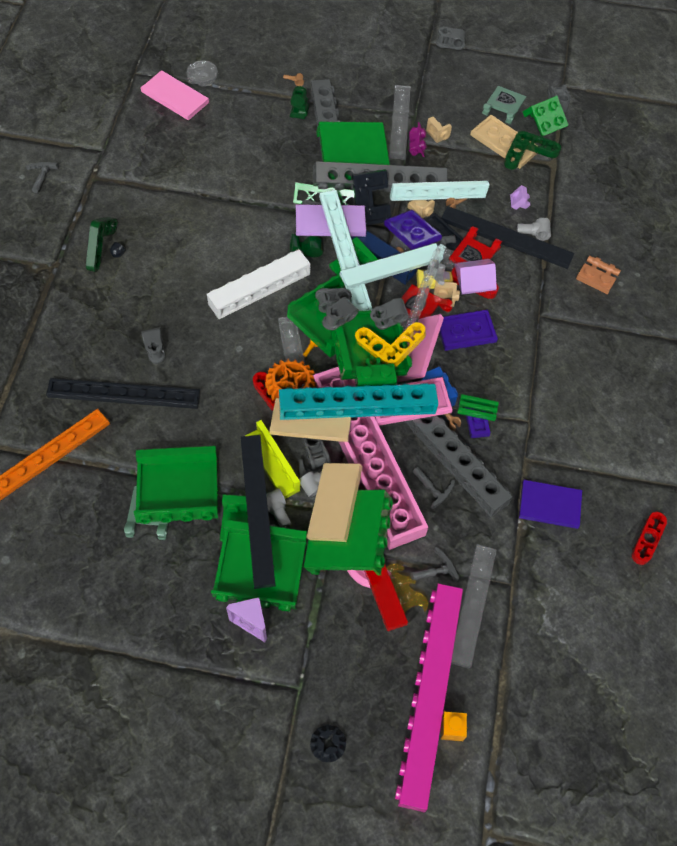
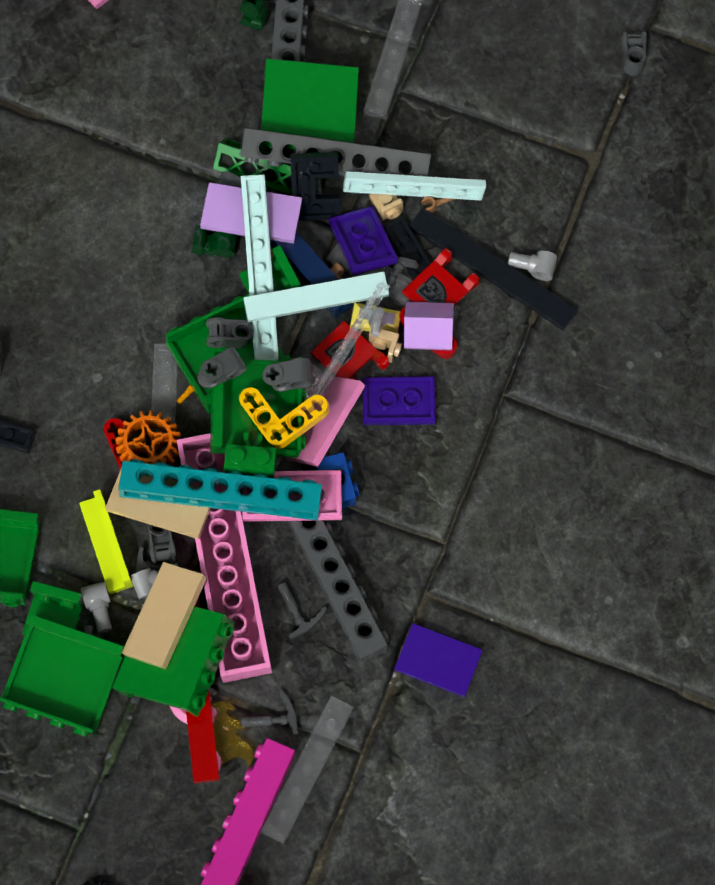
camera: 15 degrees right, 10 degrees up
white brick [207,250,310,319] -> none
lavender slope [226,598,267,642] -> none
black tile [241,435,276,589] -> none
magenta hinge [409,122,426,157] -> none
tan bracket [426,117,452,143] -> none
medium nougat hand [444,413,461,431] -> none
green tile [457,394,499,421] -> none
dark purple plate [464,407,491,438] -> none
tan tile [470,115,538,169] -> none
sand green flag [482,86,526,124] -> none
dark green beam [504,131,561,170] -> none
lavender tile [510,185,530,210] -> none
green bracket [523,96,568,137] -> none
nougat plate [576,255,621,294] -> none
red beam [631,512,667,565] -> none

